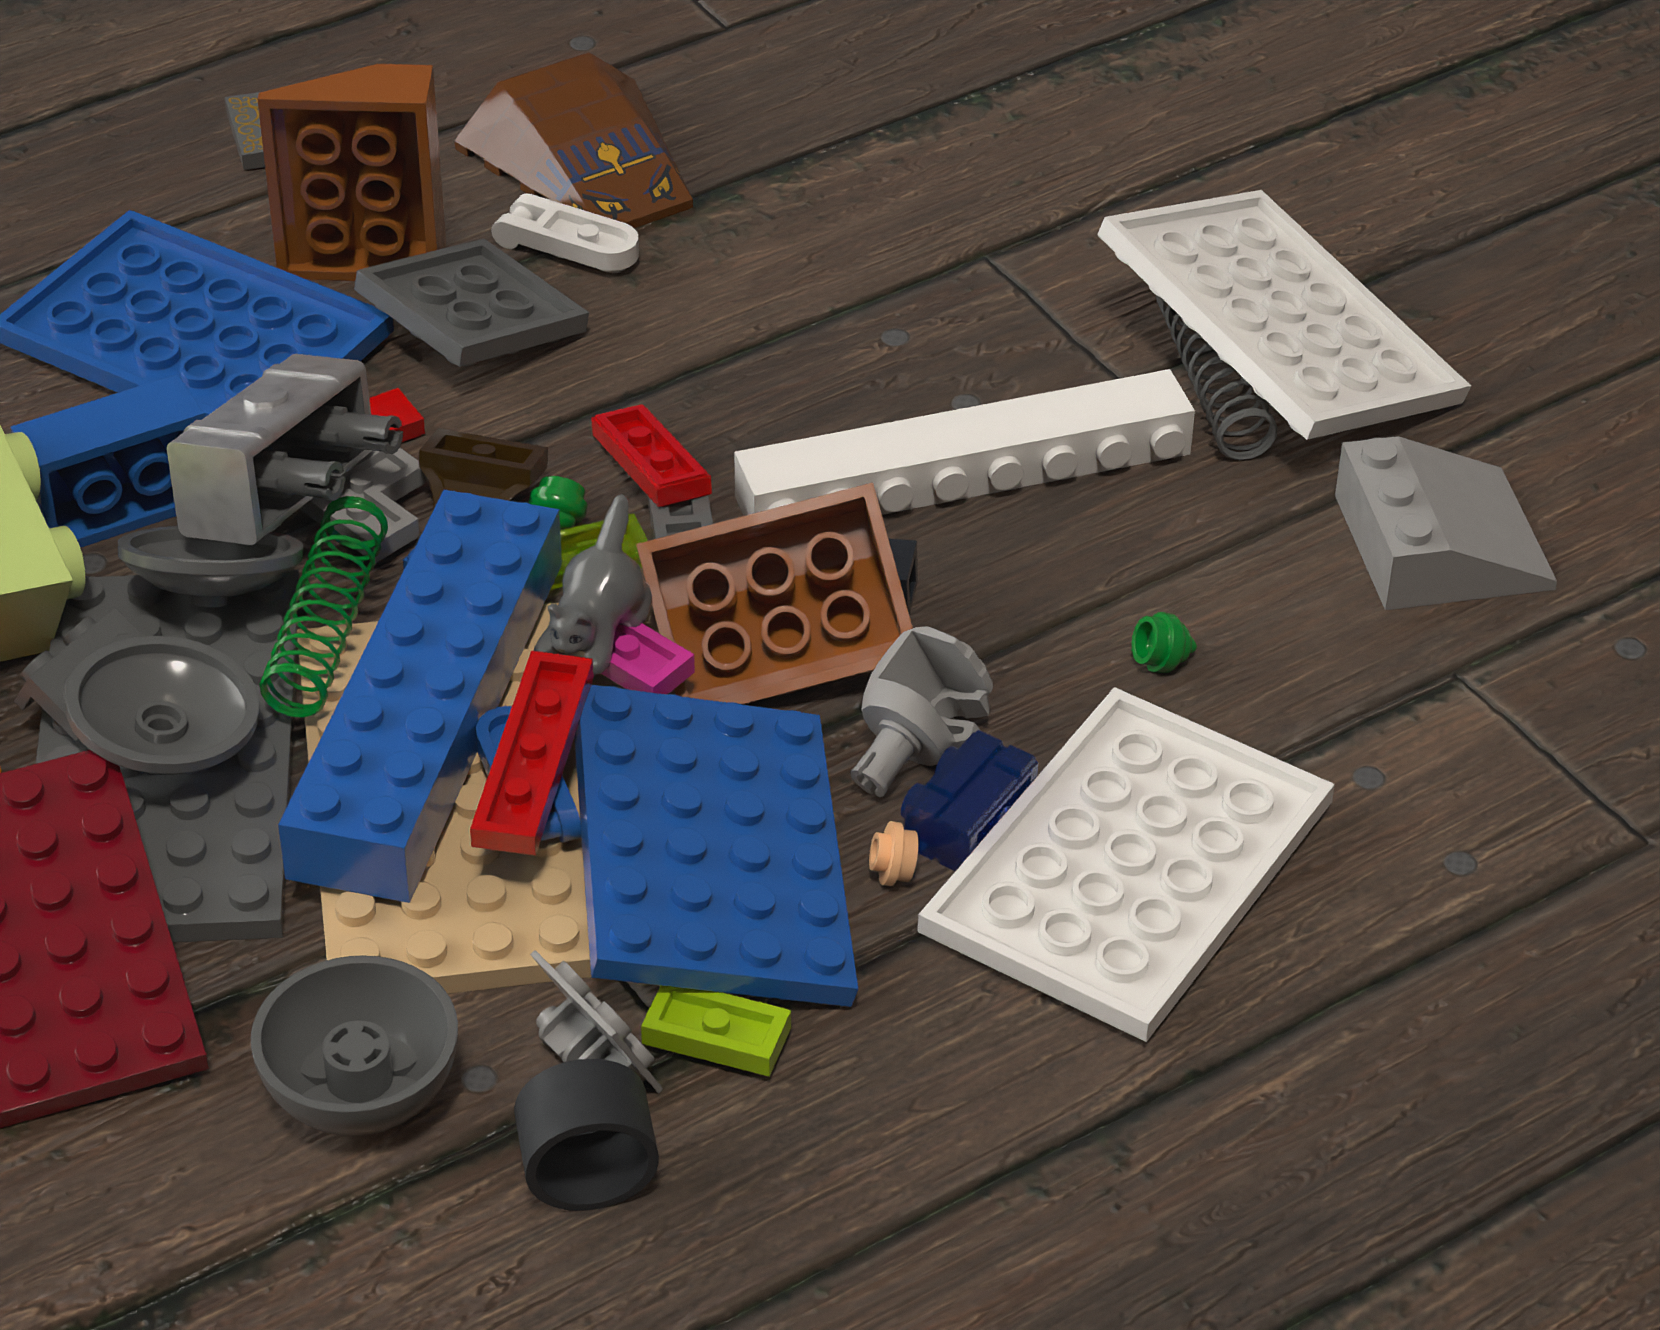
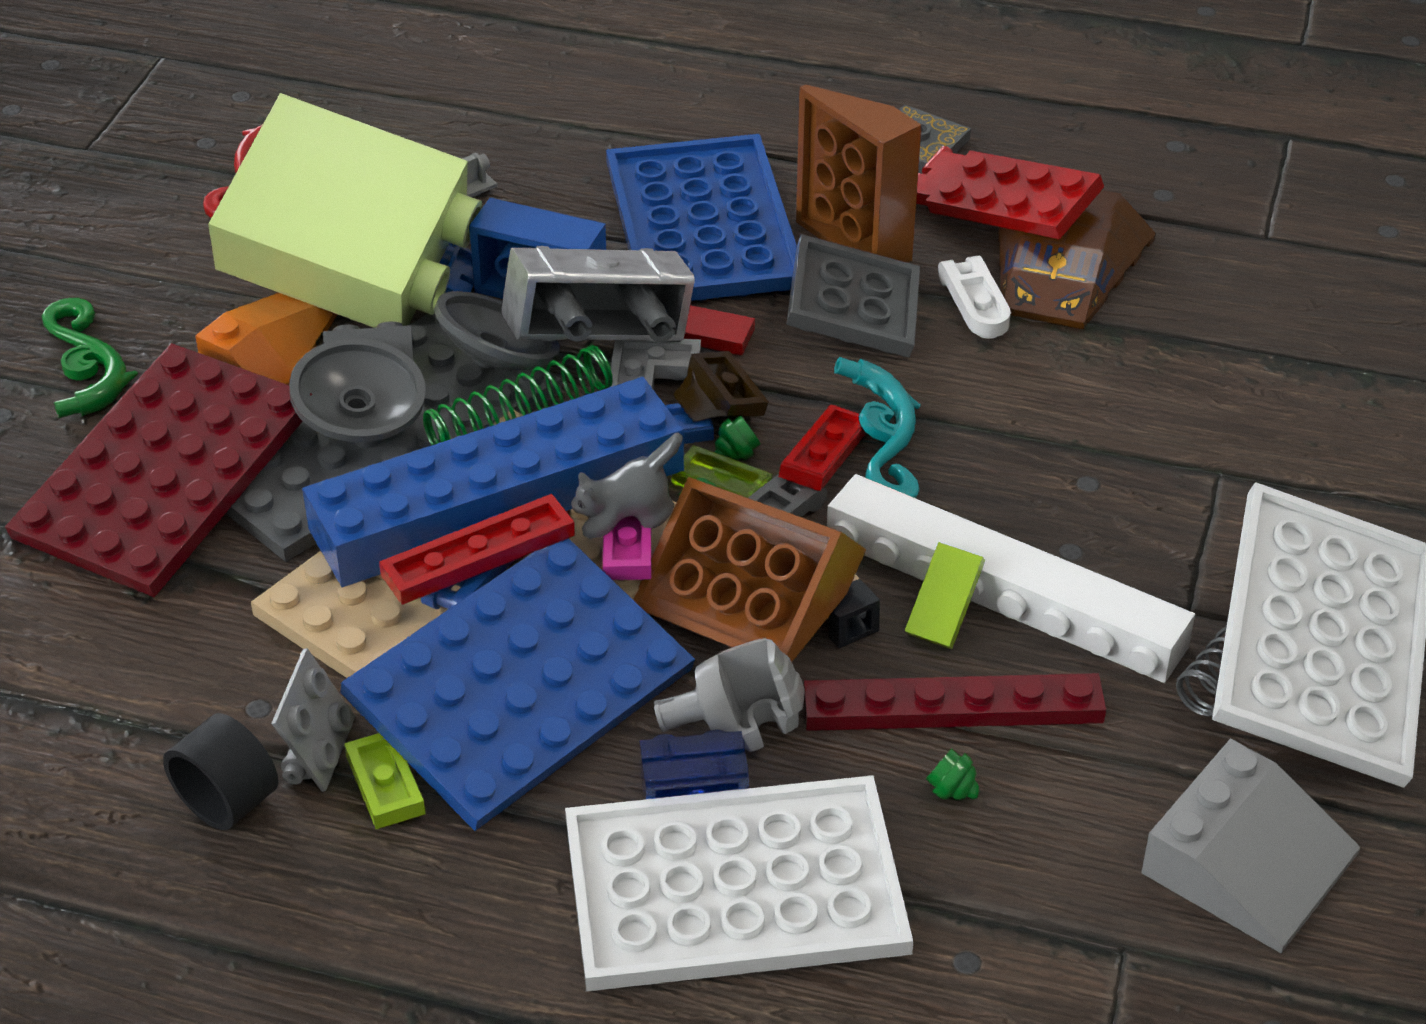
camera: 50 degrees right, 0 degrees up
dark grey piece [251,955,458,1136] -> none
light nougat plate [869,821,918,886] -> none
none -> dark red plate [804,673,1106,731]
none -> teal plant [834,357,921,498]
none -> lime tile [905,542,986,650]
none -> red hinge [916,146,1104,239]

